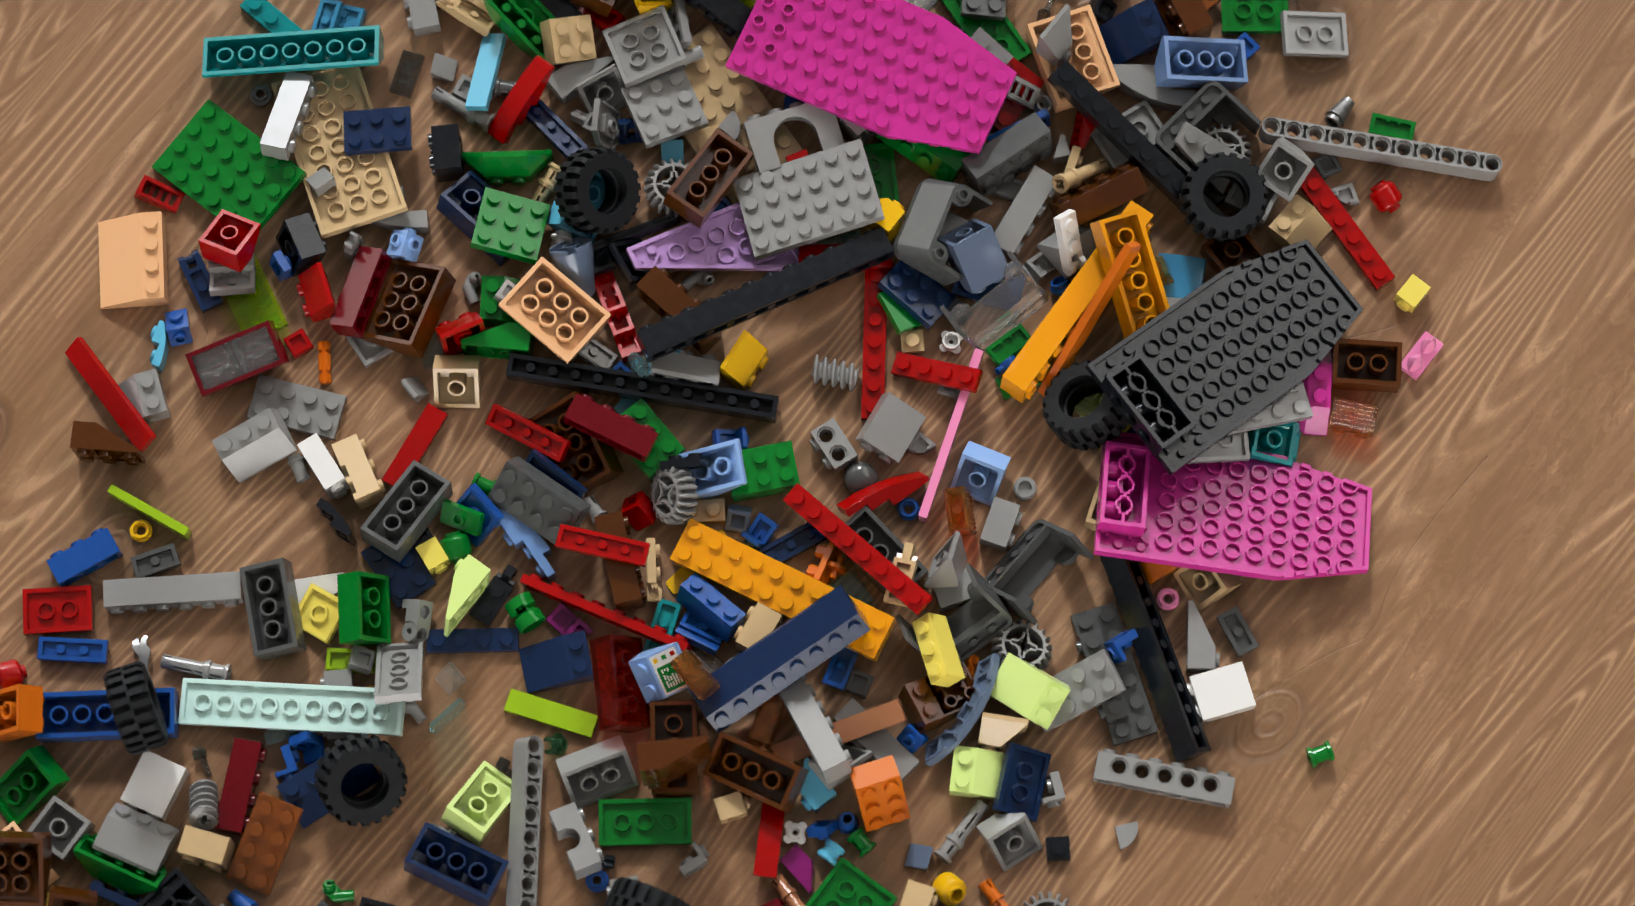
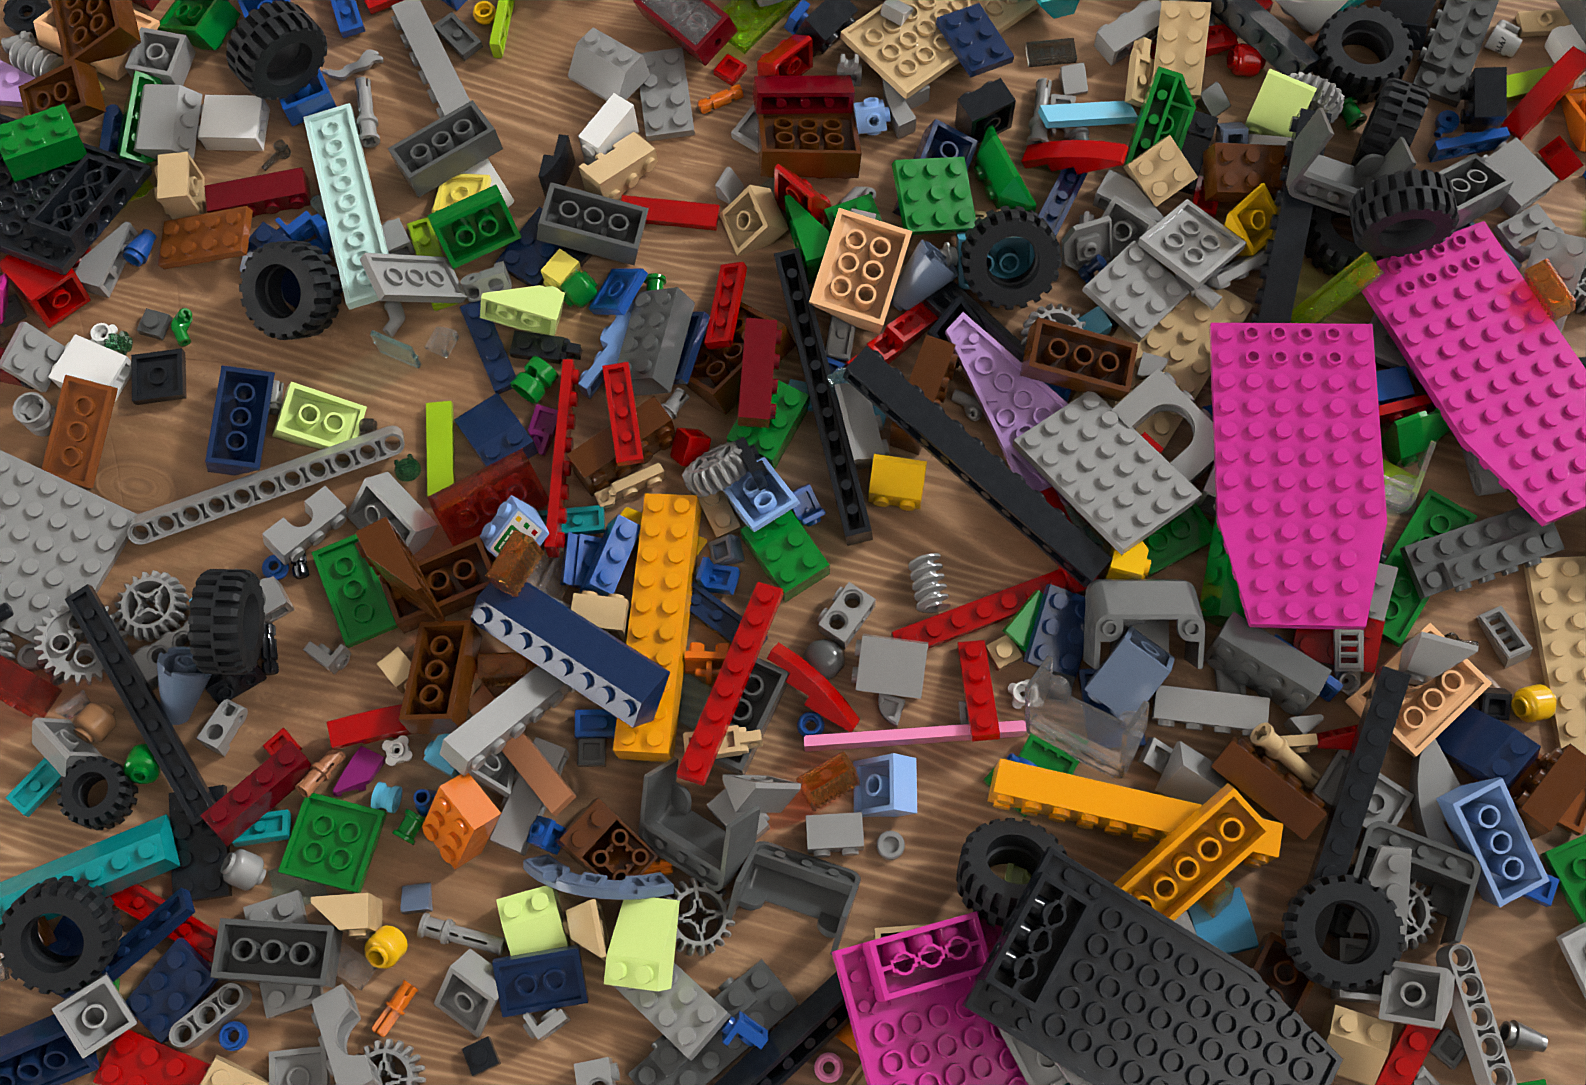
camera: 70 degrees right, 5 degrees down
light grey piece [189,779,218,831] -> none
light grey plate [347,645,376,675] -> none
green plate [440,499,485,537] -> none
blue plate [806,820,838,840] -> none
light yellow brick [912,612,965,688] -> none
orange tile [1038,241,1142,396] -> none
blue plate [1050,276,1071,296] -> none
white plate [1053,209,1087,276] -> none

